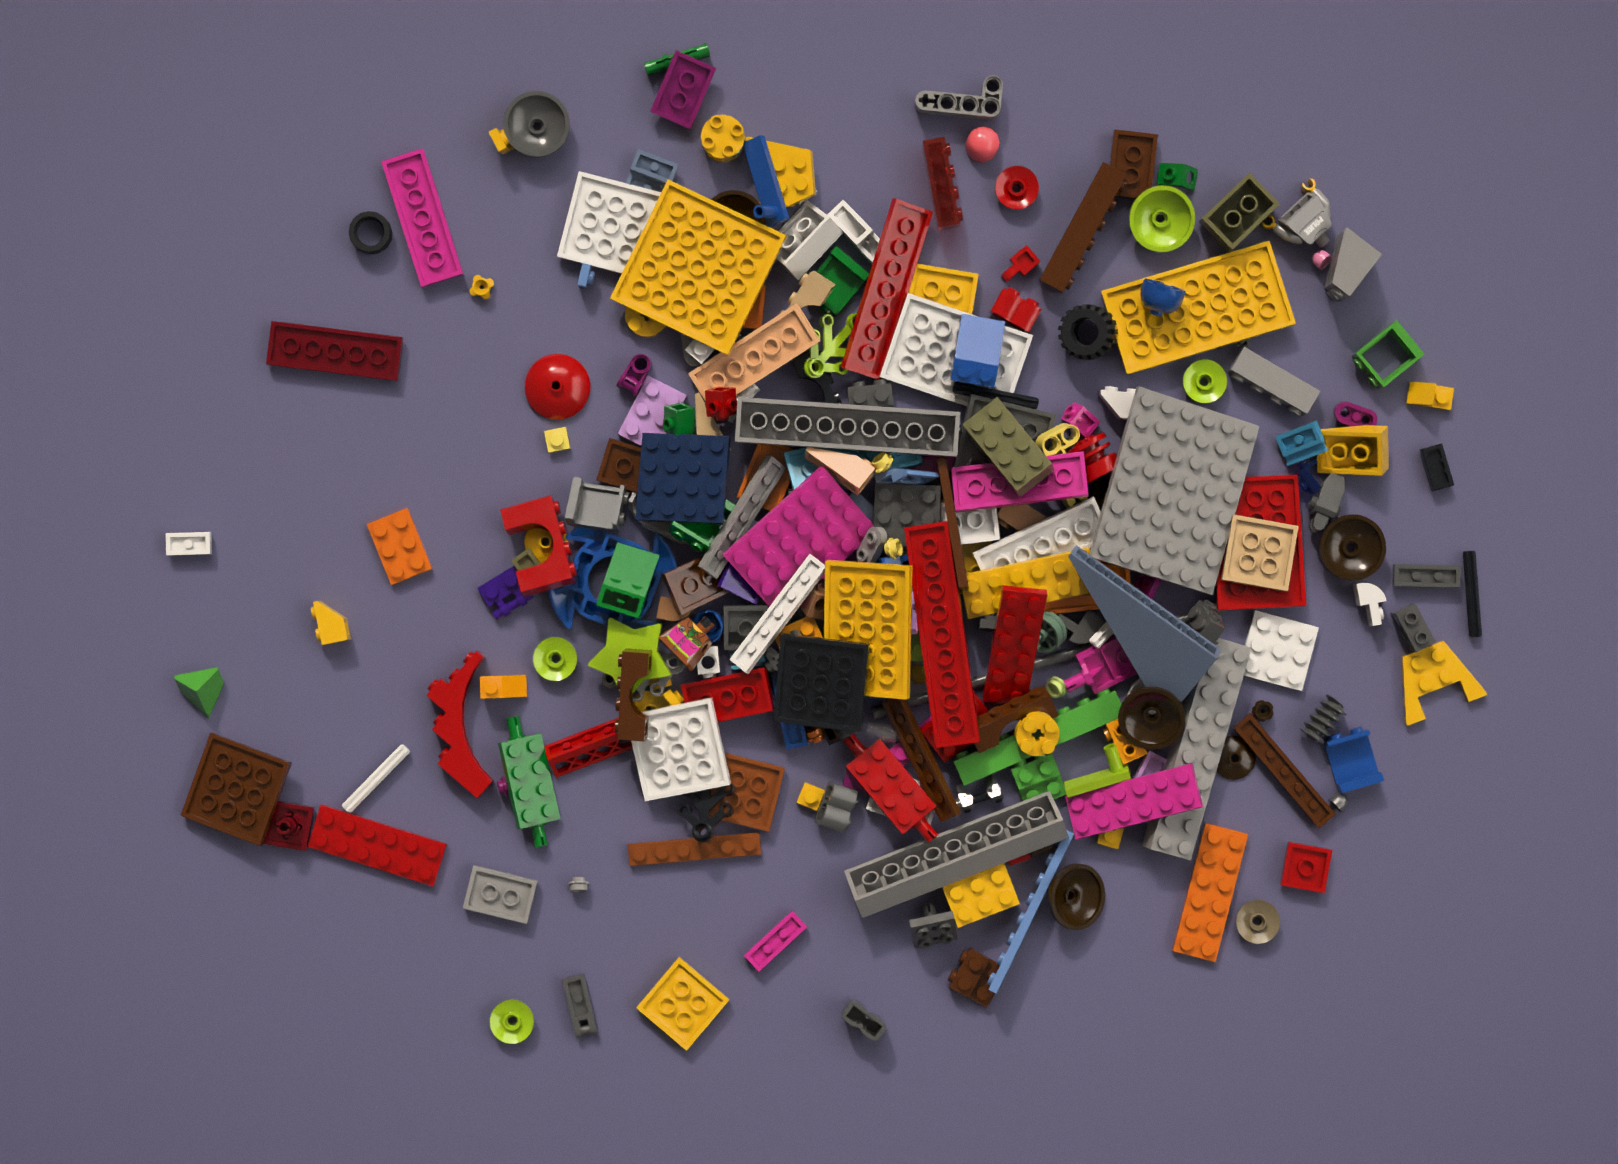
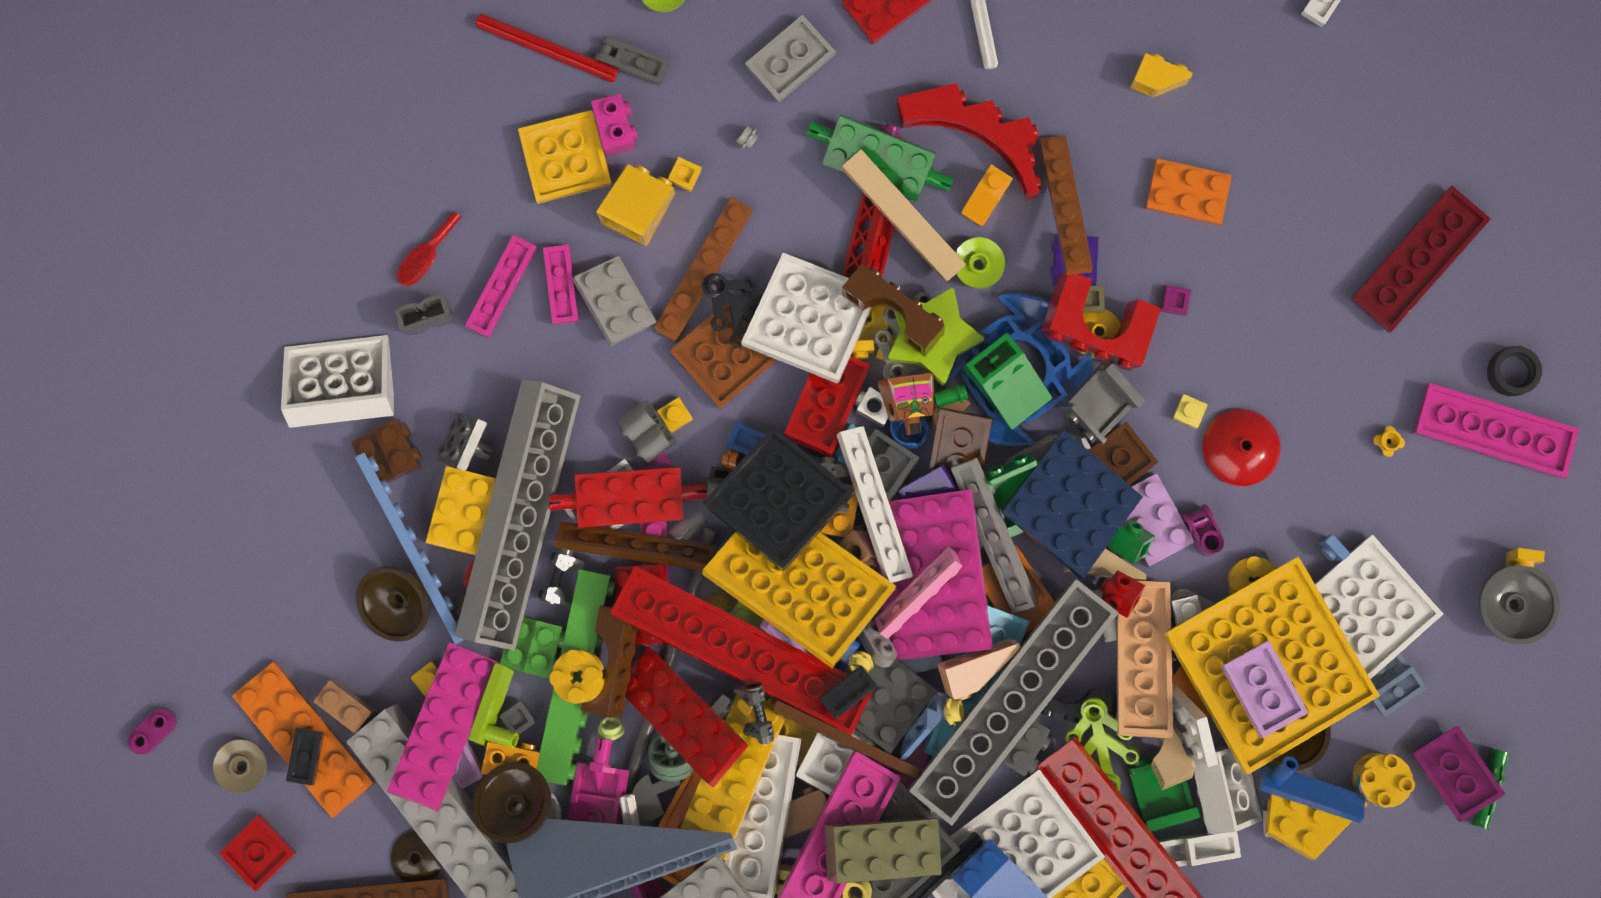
camera: 125 degrees right, 5 degrees down
none -> magenta plate [128,708,177,755]
none -> white slope [281,335,394,428]
none -> black plate [286,727,324,786]
none -> medium nougat brick [313,680,378,734]
none -> red piece [397,211,461,287]
none -> dark pink plate [465,235,537,339]
none -> red axle [475,13,618,82]
none -> dark grey plate [499,701,537,735]
none -> light grey plate [573,256,656,347]
none -> dark pink brick [591,94,638,156]
none -> yellow slope [597,164,675,247]
none -> yellow plate [668,157,702,192]
none -> dark grey piece [733,682,774,744]
none -> black plate [818,665,878,720]
none -> tan tile [841,150,966,283]
none -> bright pink plate [874,547,962,639]
none -> green pin [934,383,968,408]
none -> dark orange plate [1040,135,1093,275]
none -> magenta tile [1160,285,1191,316]
none -> white plate [1172,685,1218,767]
none -> lavender plate [1220,641,1308,738]

